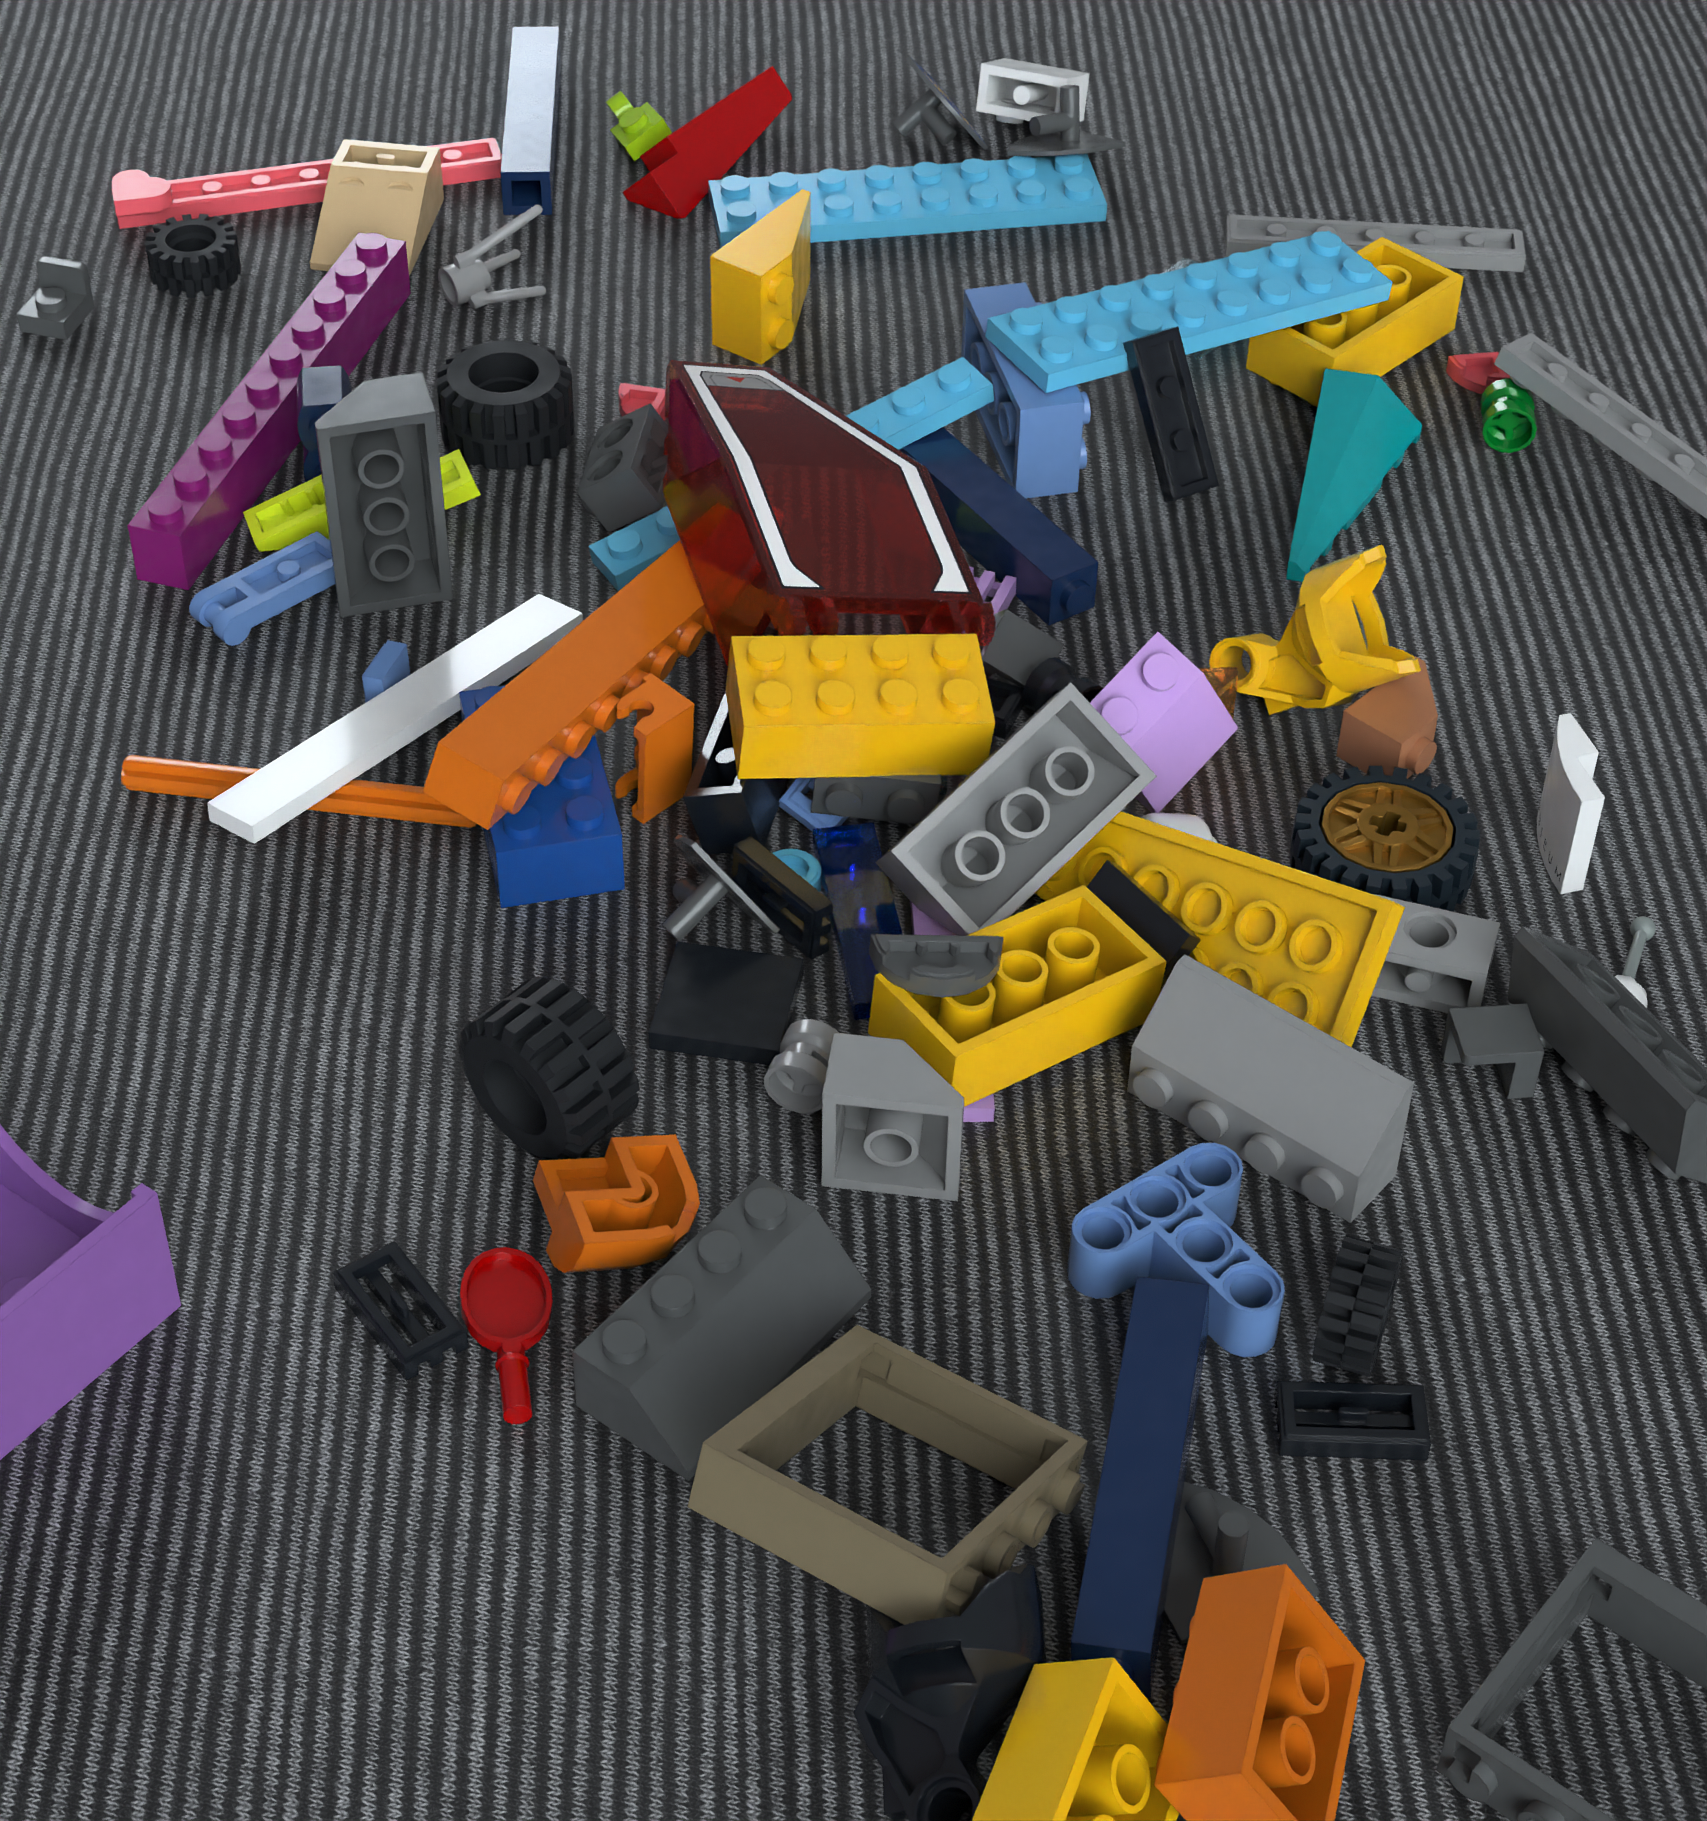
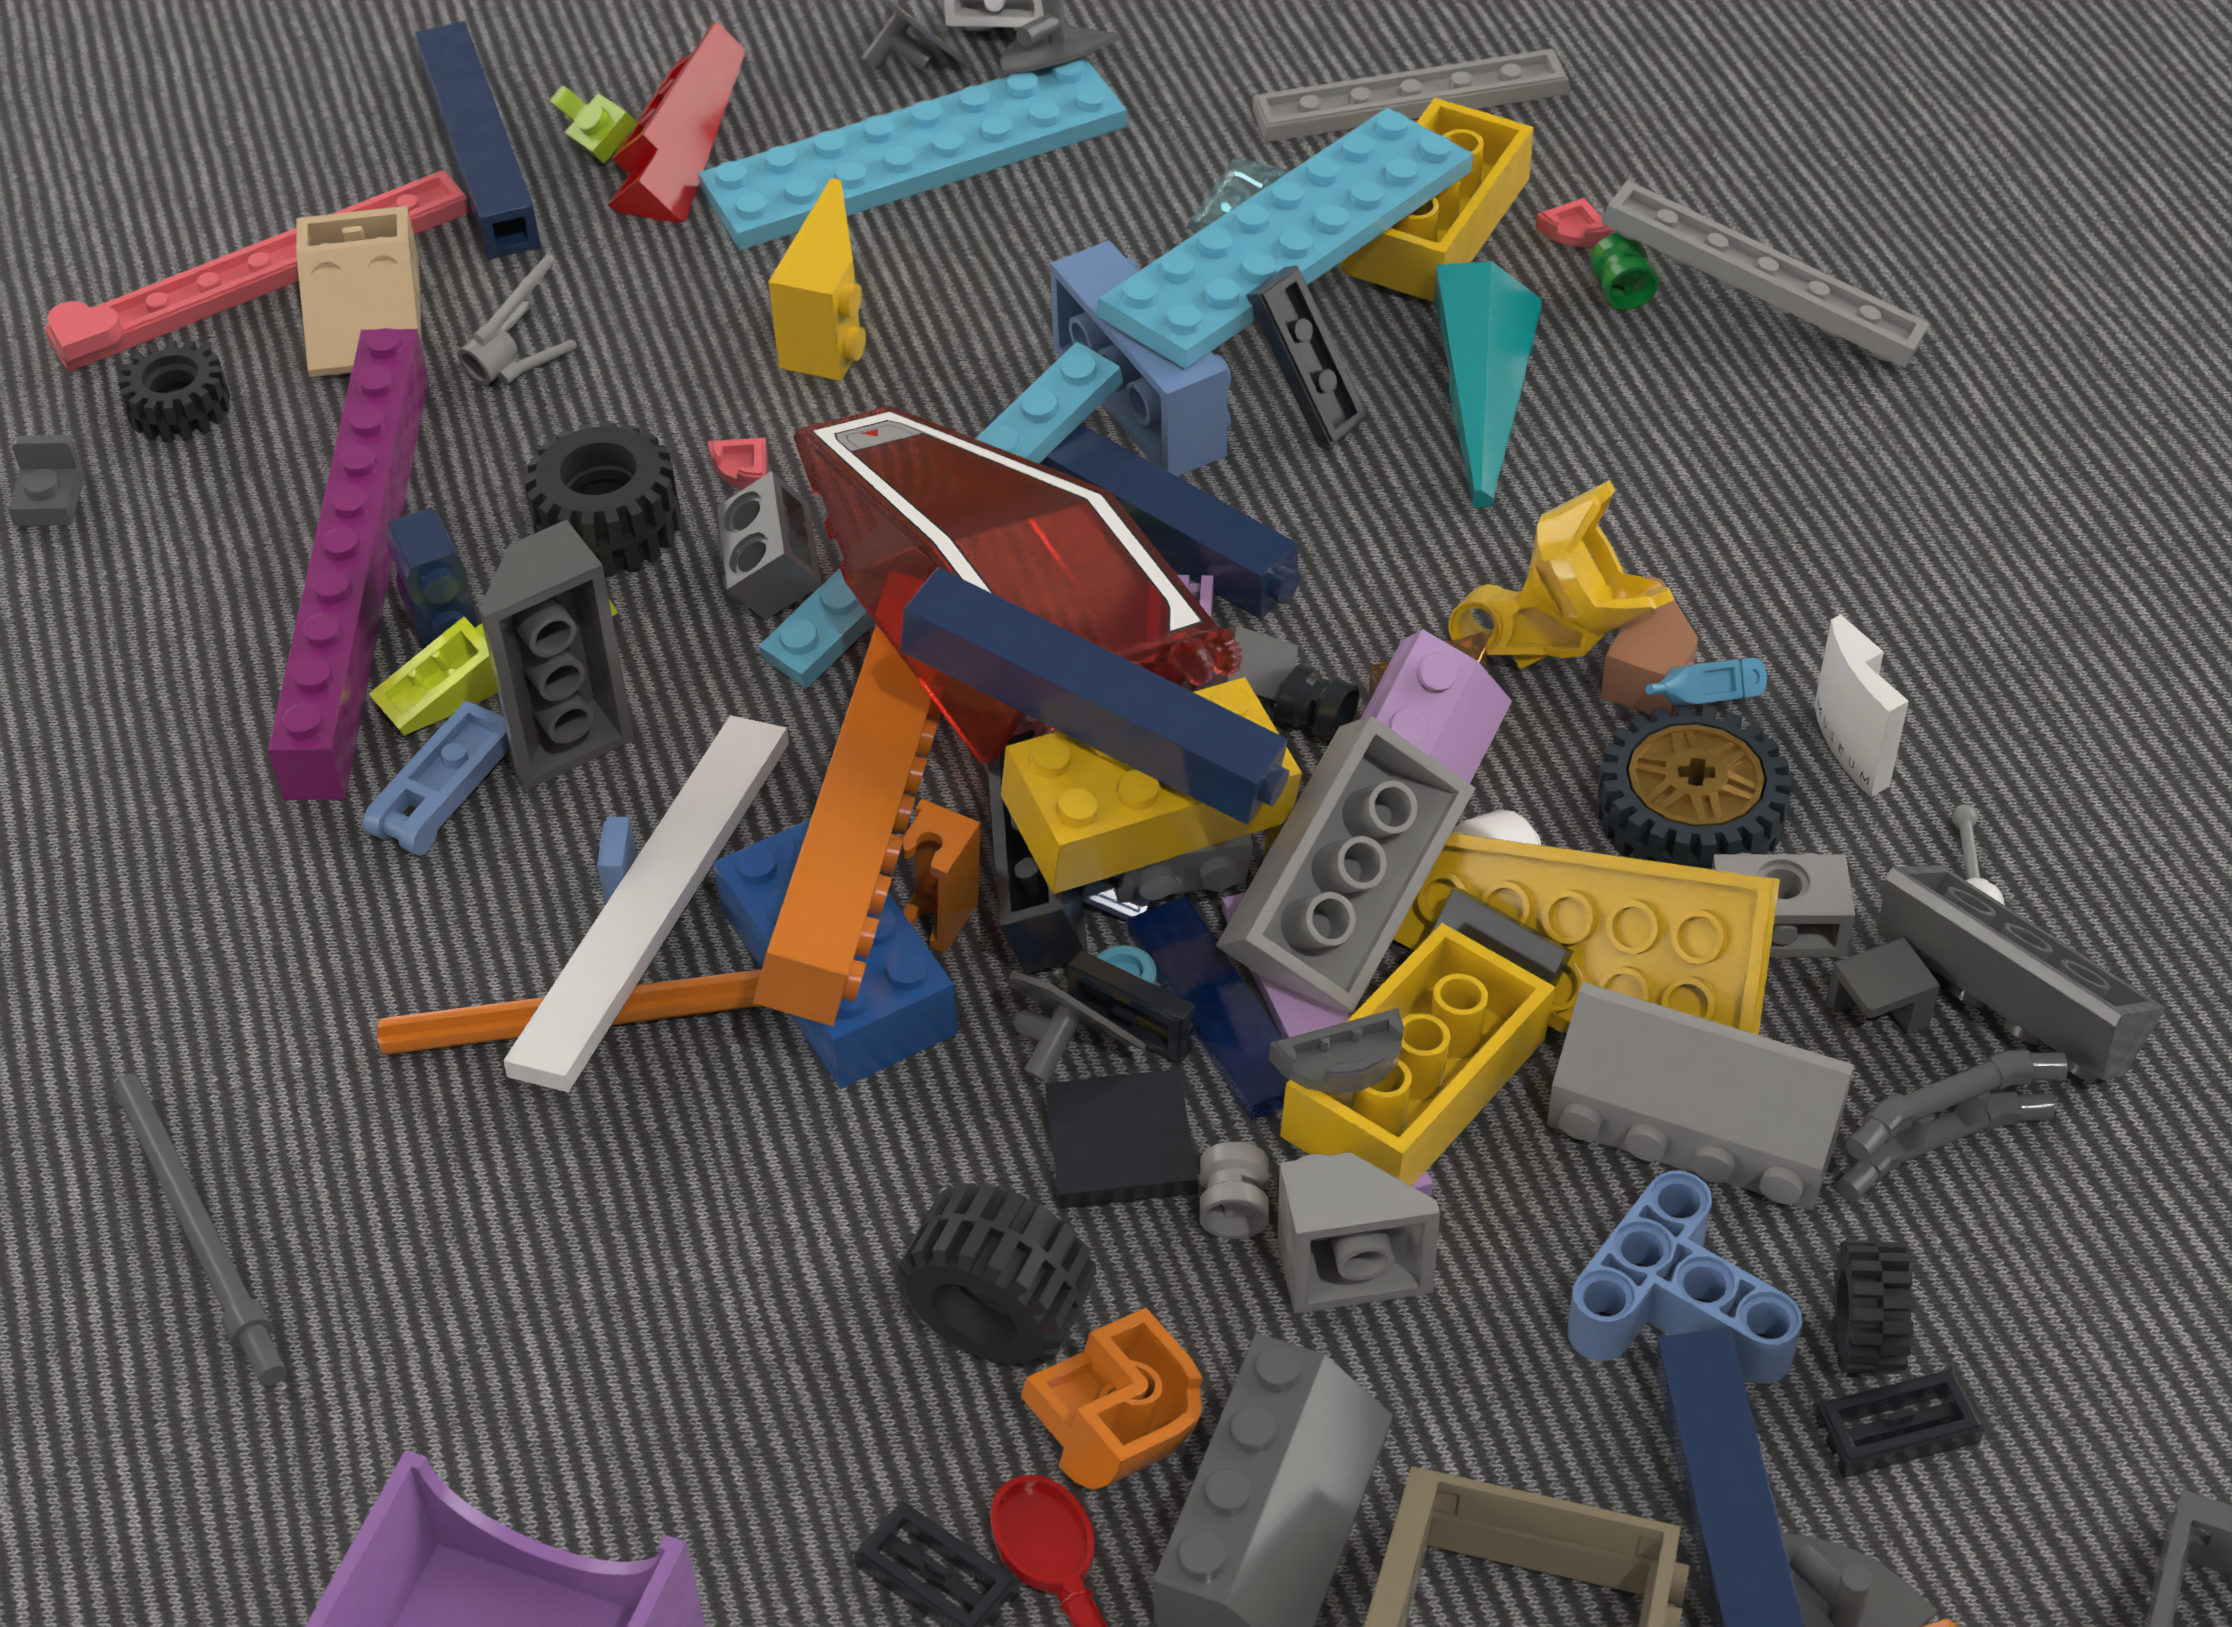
camera: 15 degrees left, 5 degrees up
none -> dark blue brick [900,567,1289,825]
none -> dark azure piece [1645,658,1767,705]
none -> dark grey piece [1836,1050,2068,1202]

